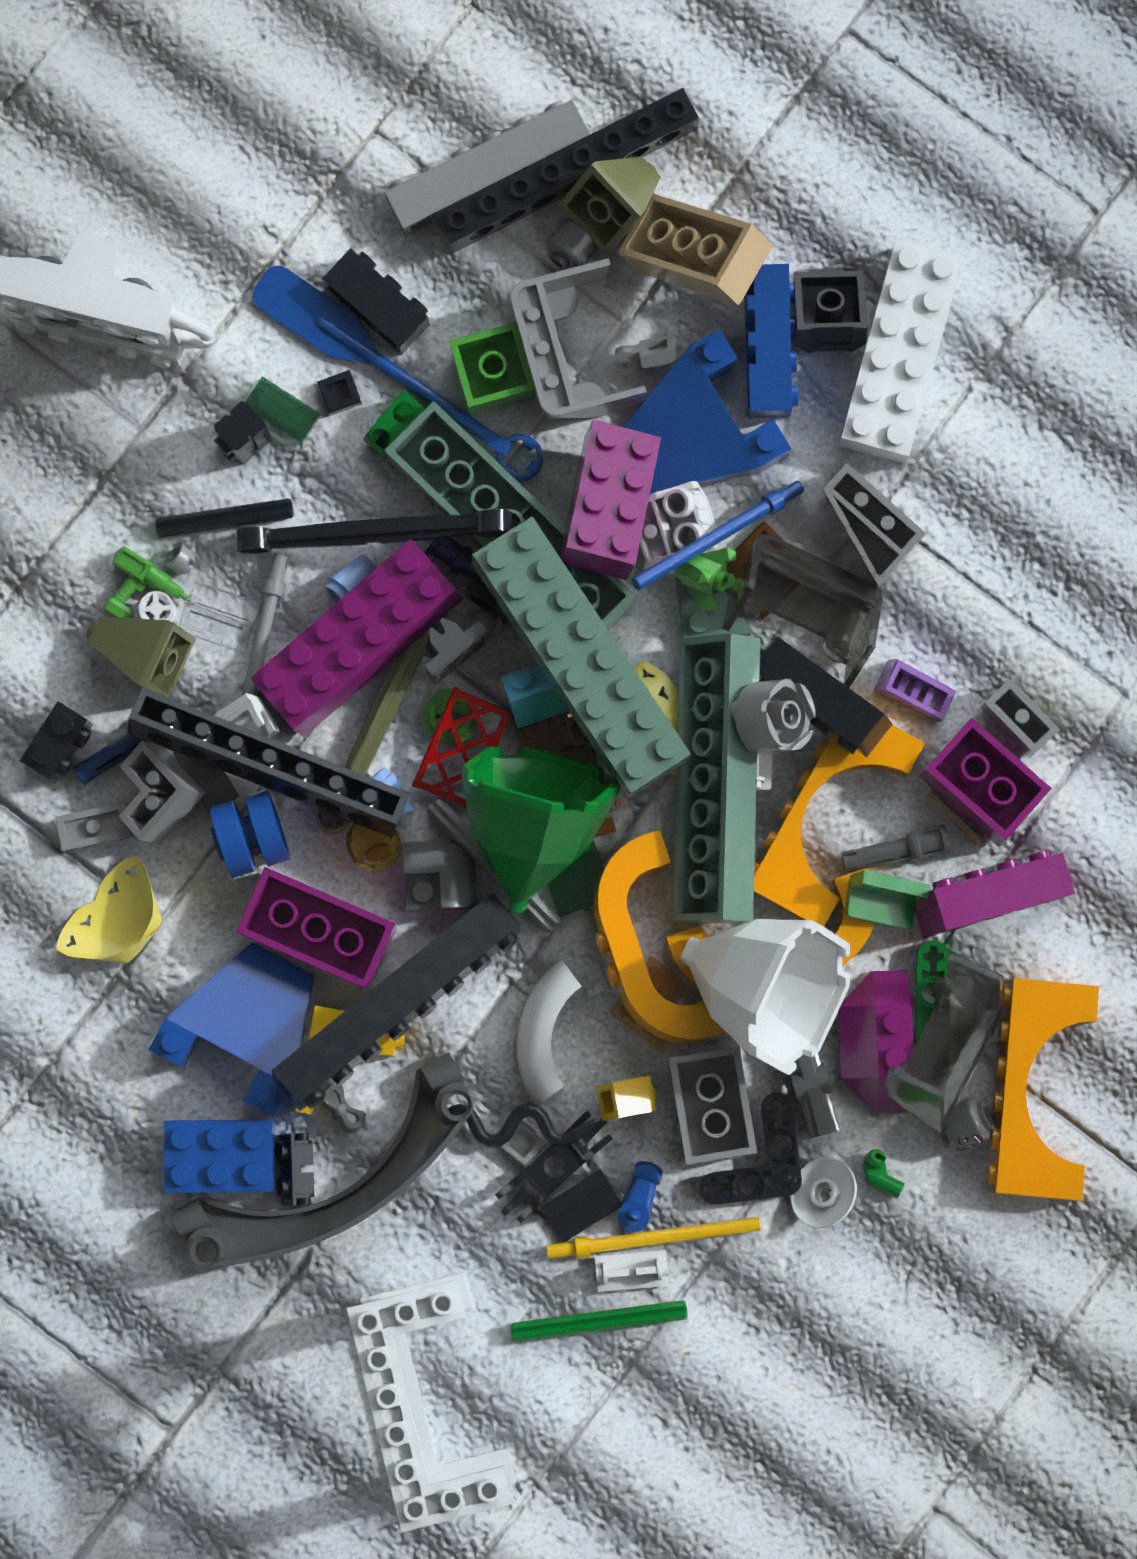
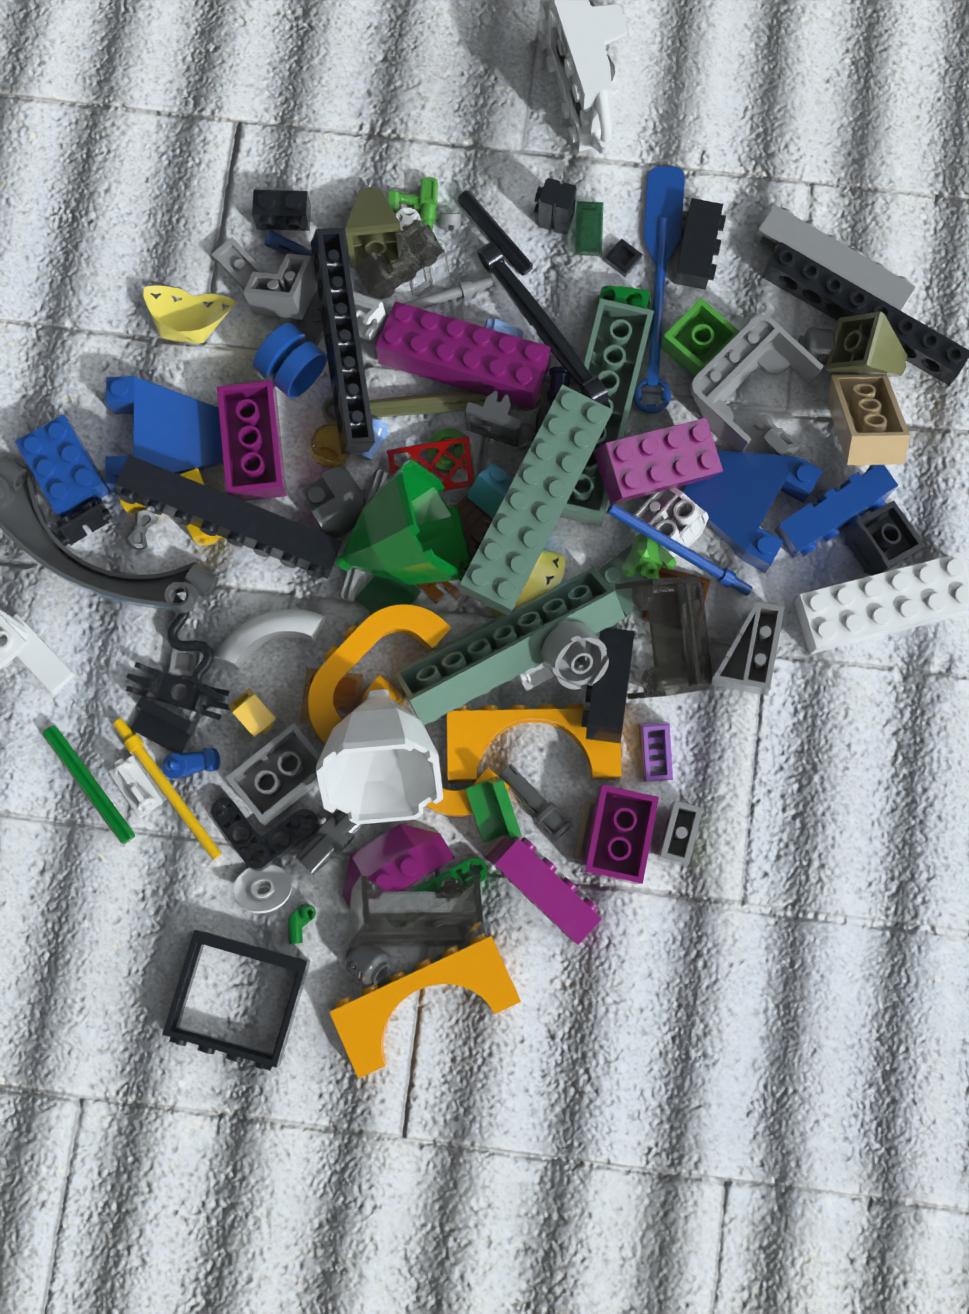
camera: 60 degrees right, 5 degrees down
none -> black window [162,930,310,1071]
none -> clear smoke arch [354,219,444,299]

